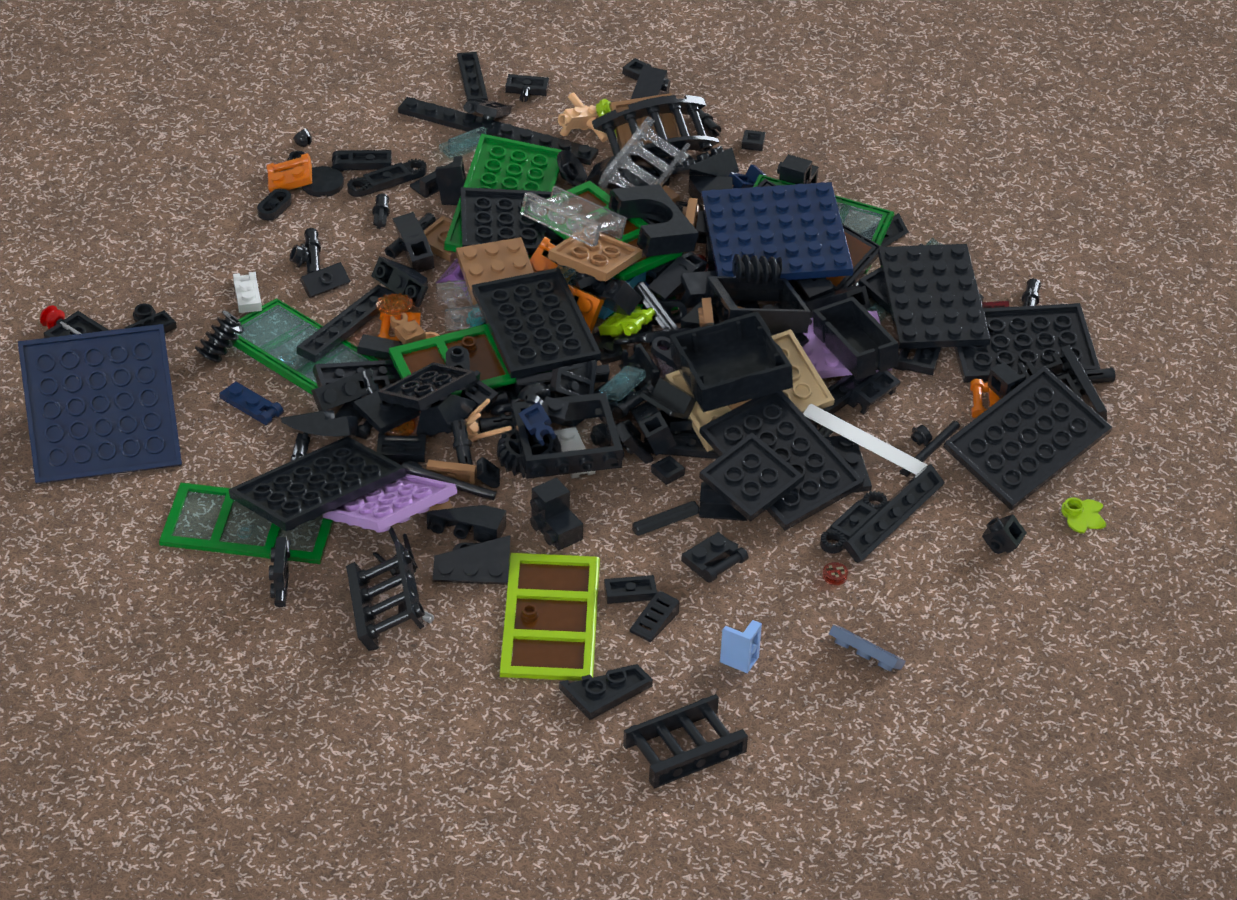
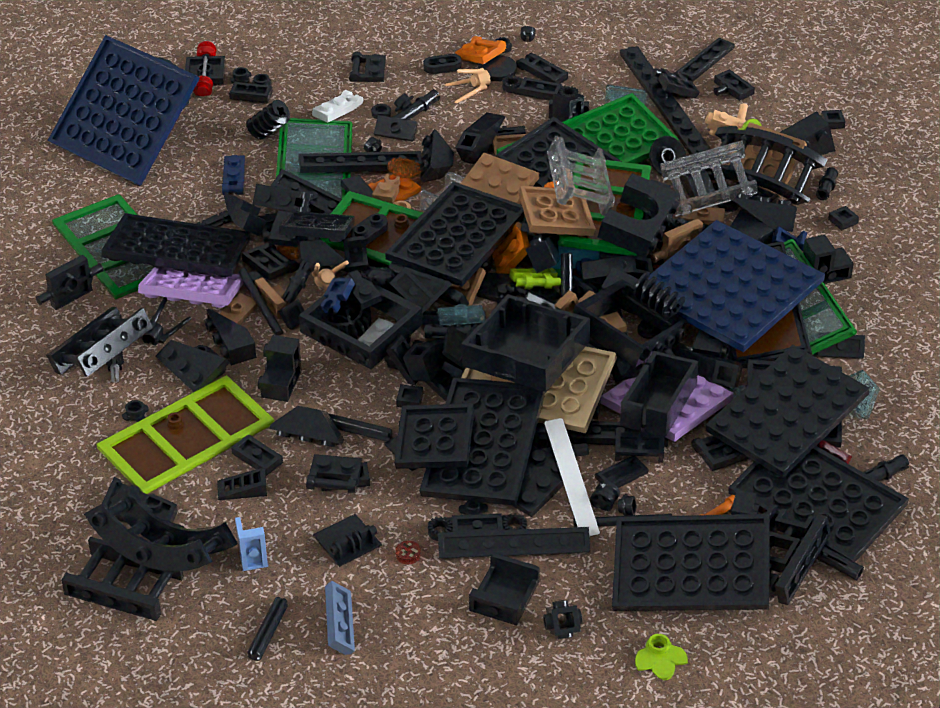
camera: 50 degrees right, 0 degrees up
black axle [372,193,390,229] -> none
none -> black fence [84,486,238,572]
none -> black plate [122,400,149,422]
none -> black plate [230,67,252,83]
none -> black axle [247,597,288,661]
none -> black slope [270,406,344,447]
none -> black hinge [313,514,382,567]
none -> black plate [349,52,386,82]
none -> black plate [363,137,382,152]
none -> black tile [371,104,391,119]
none -> light nougat plant [445,68,491,103]
none -> black plate [459,501,488,515]
none -> black panel [469,553,540,626]
none -> black wheel [590,481,620,511]
none -> black tile [595,456,649,488]

